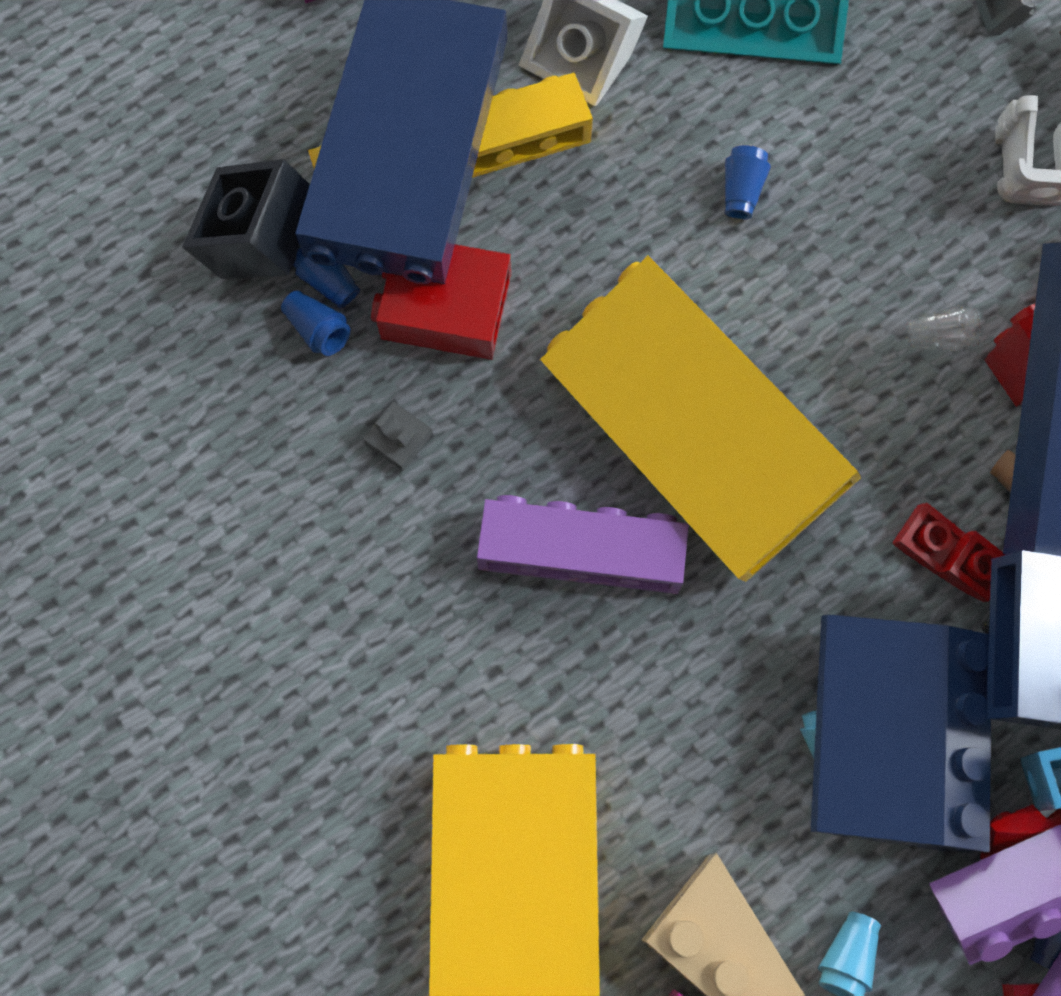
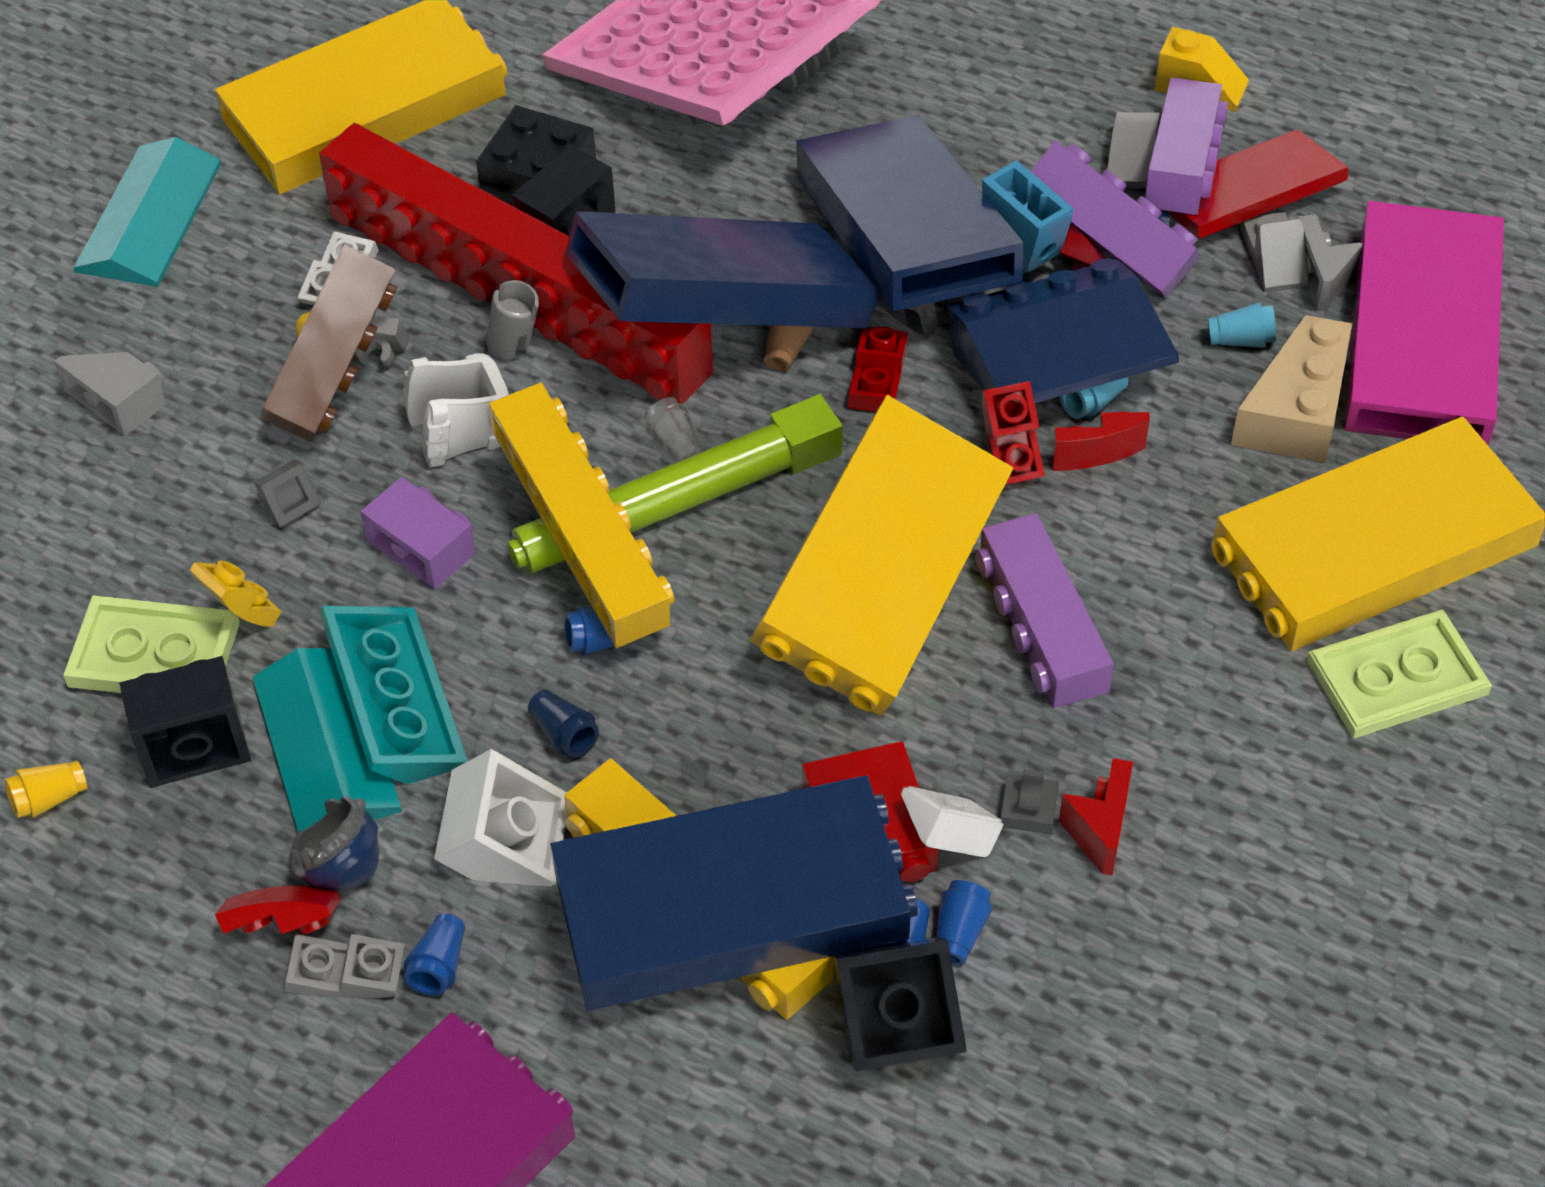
camera: 115 degrees left, 20 degrees down
none -> medium lavender brick [360,476,476,589]
none -> yellow brick [488,382,675,649]
none -> lime brick [507,394,843,574]
none -> dark blue cone [528,689,599,757]
none -> white slope [901,786,1004,858]
none -> red slope [982,381,1045,485]
none -> red slope [1052,411,1150,471]
none -> red slope [1059,758,1134,876]
none -> yellowish green tile [1306,609,1492,739]

